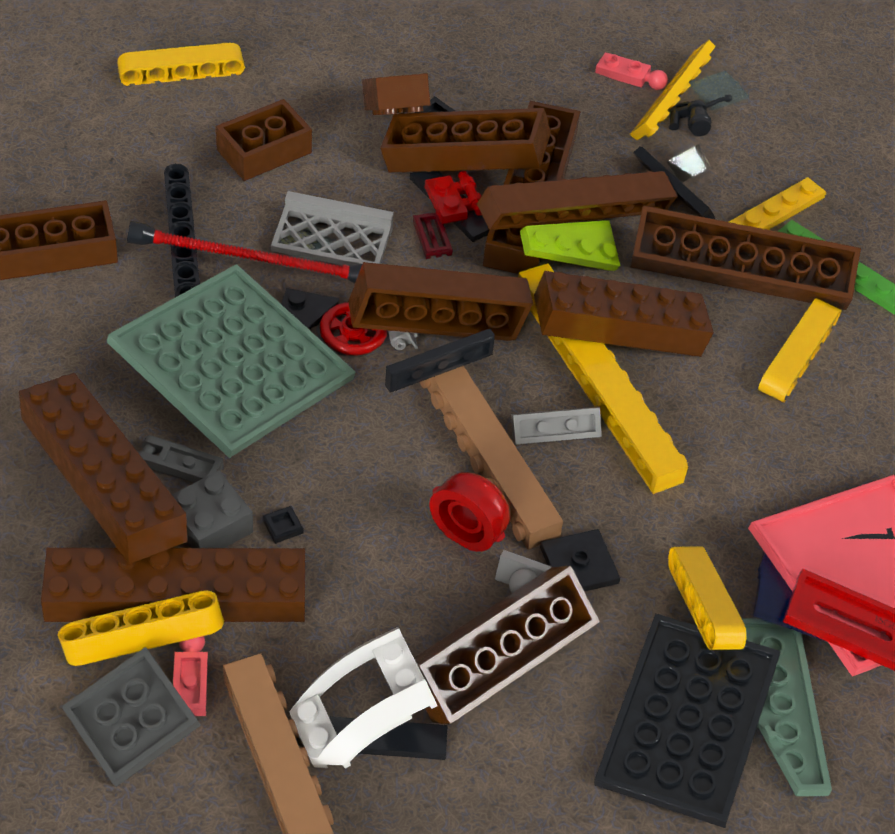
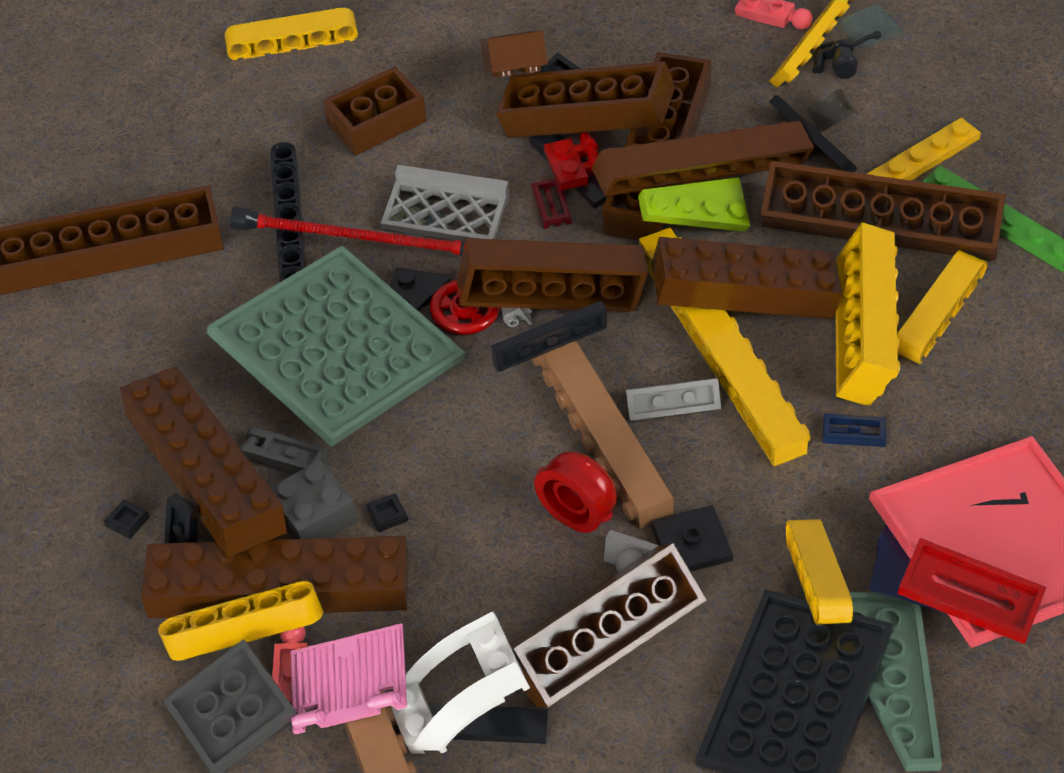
camera: 10 degrees right, 0 degrees up
none -> black tile [104,499,150,539]
none -> black plate [164,493,199,543]
none -> bright pink window [291,623,407,734]
none -> dark blue tile [822,414,886,447]
none -> yellow brick [835,222,900,405]

